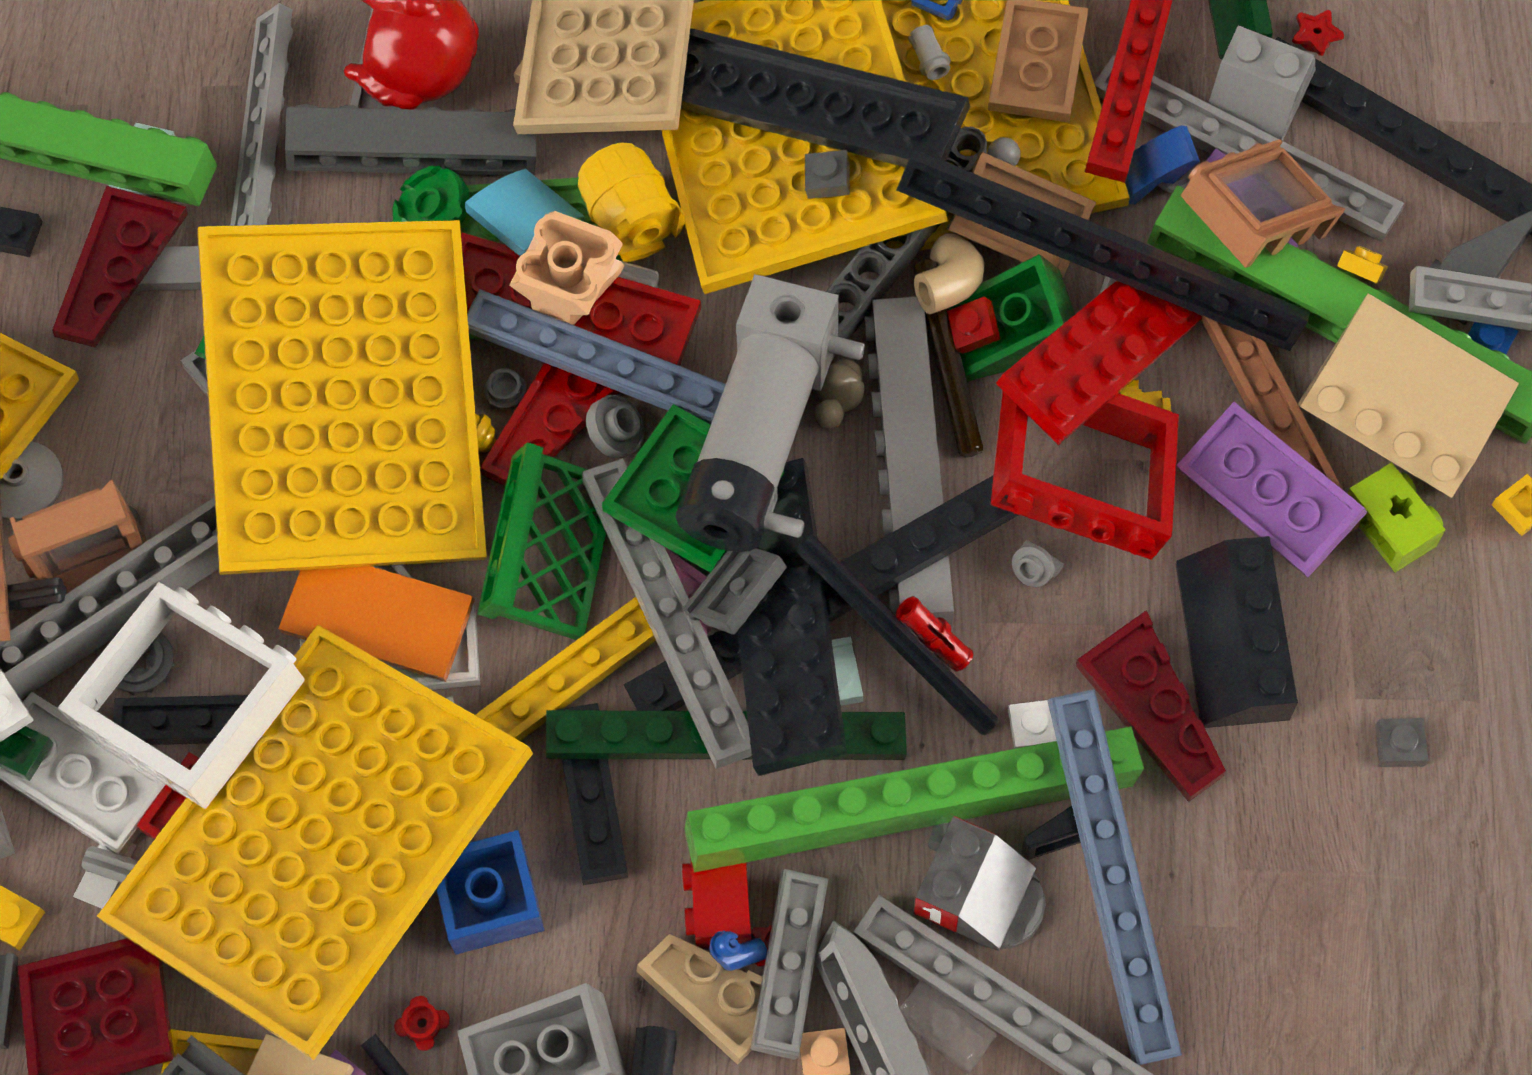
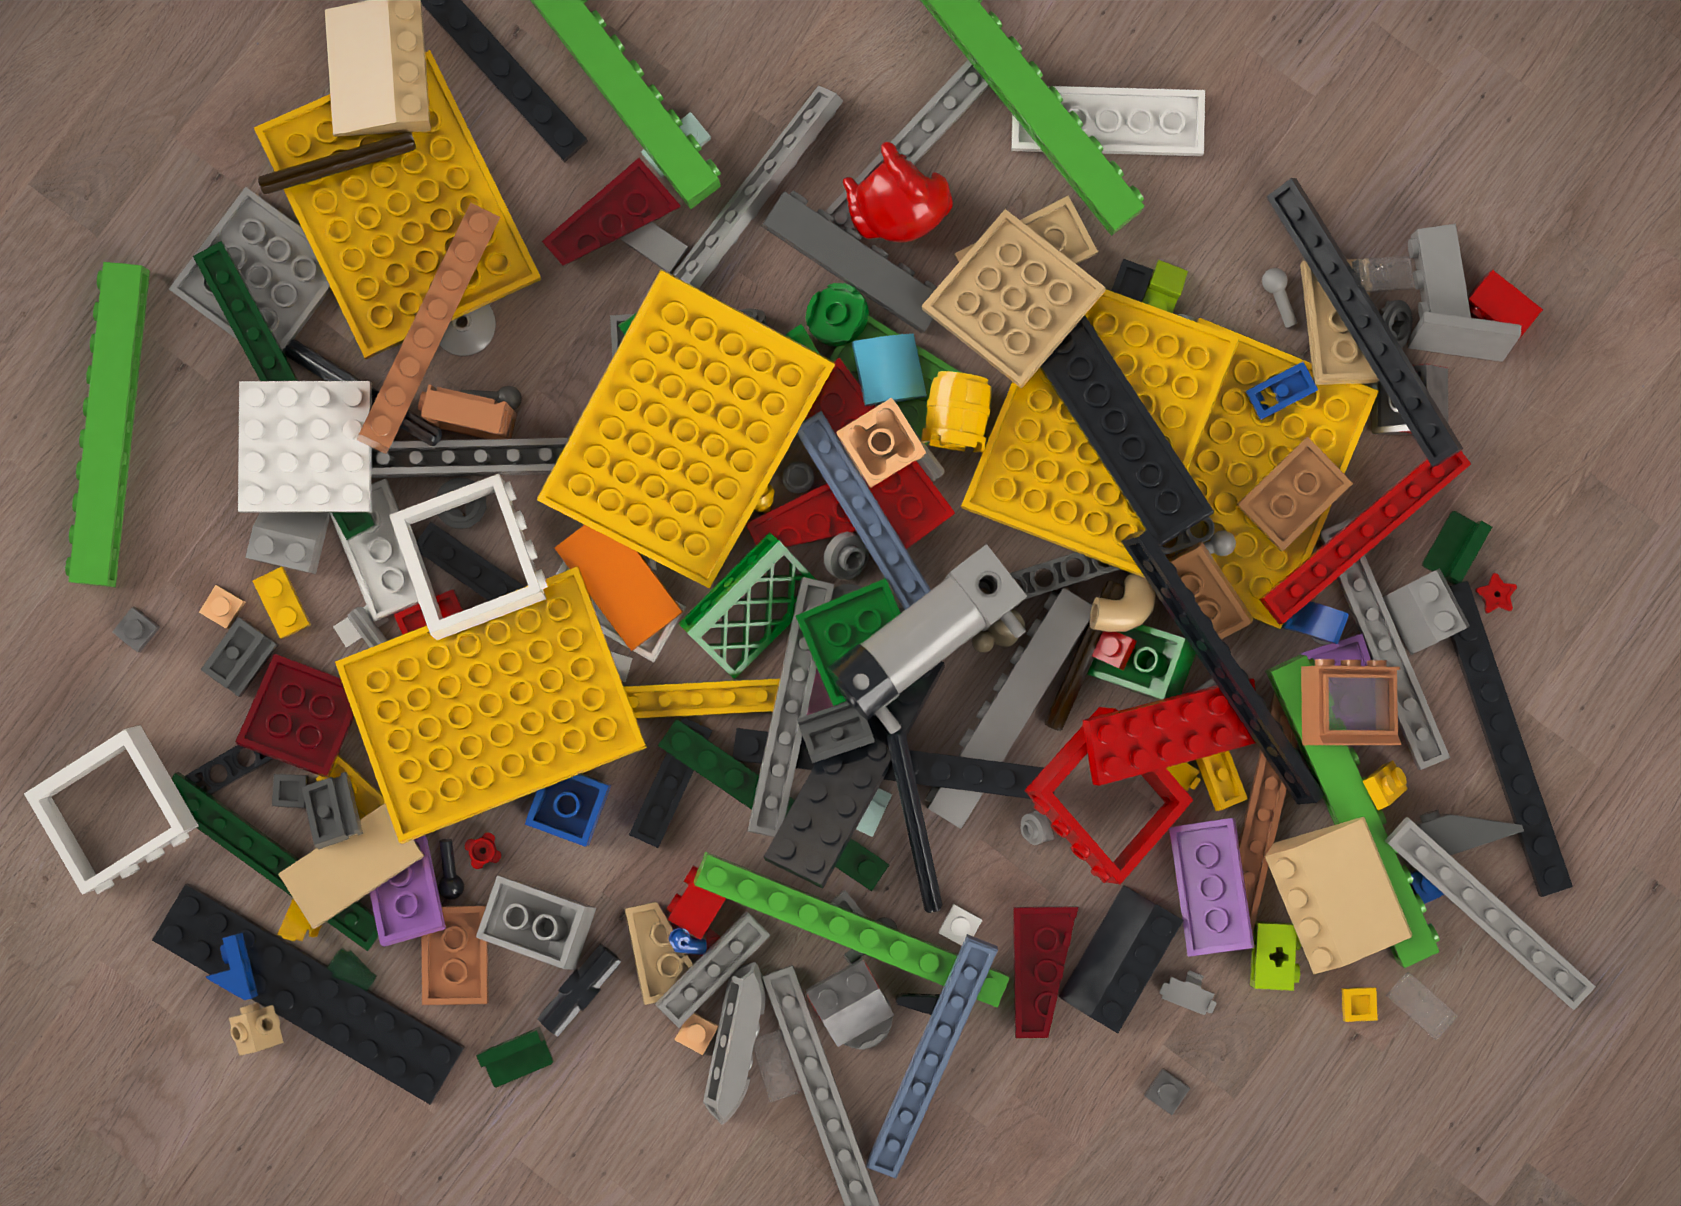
camera: 30 degrees right, 20 degrees up
dark grey plate [805,150,850,199] -> none
red pin [896,596,974,672] -> none
light grey pin [908,25,951,80] -> none
none -> light grey piece [1159,970,1217,1015]
none -> yellow plate [1196,751,1248,811]

